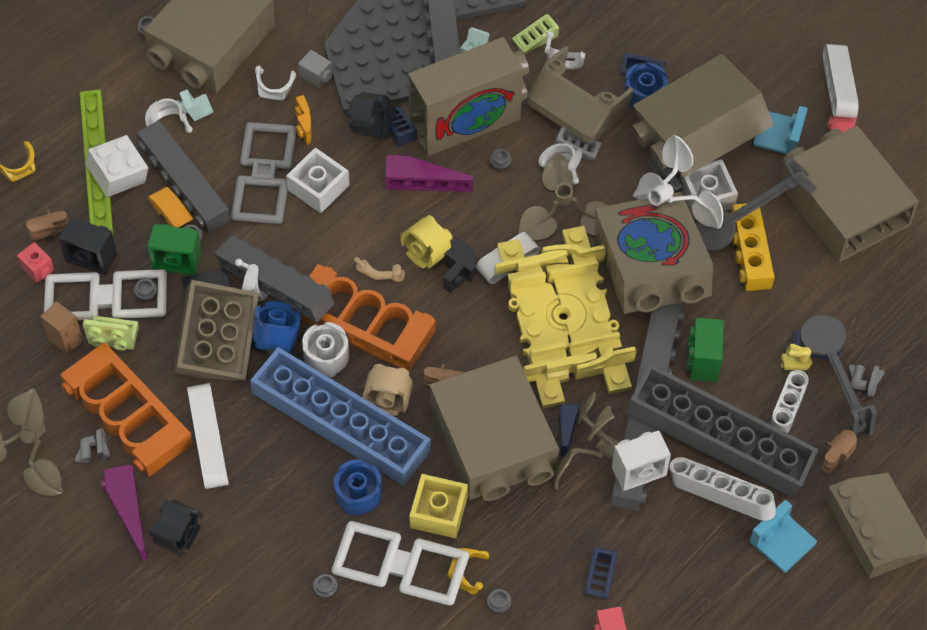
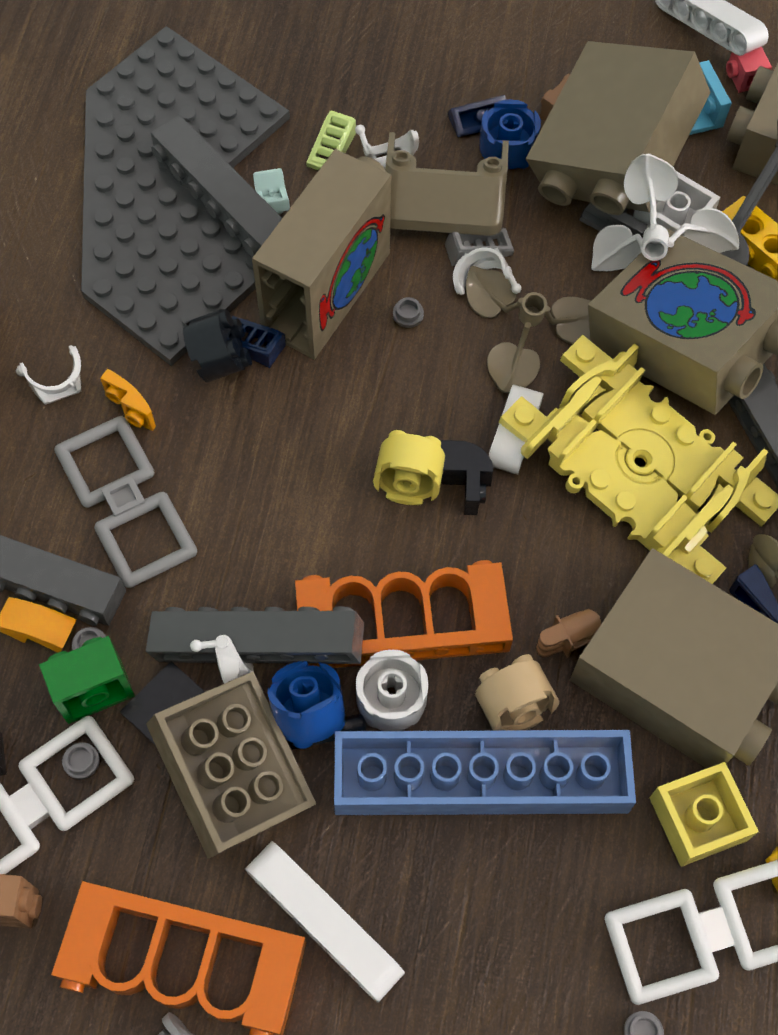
camera: 35 degrees left, 5 degrees up
yellowish green bracket [83,316,139,350] -> none
white brick [286,148,349,213] -> none
light grey brick [298,50,332,88] -> none
blue brick [333,459,382,516] -> none
tan piece [354,257,405,282] -> none
magenta slope [385,154,473,192] -> none

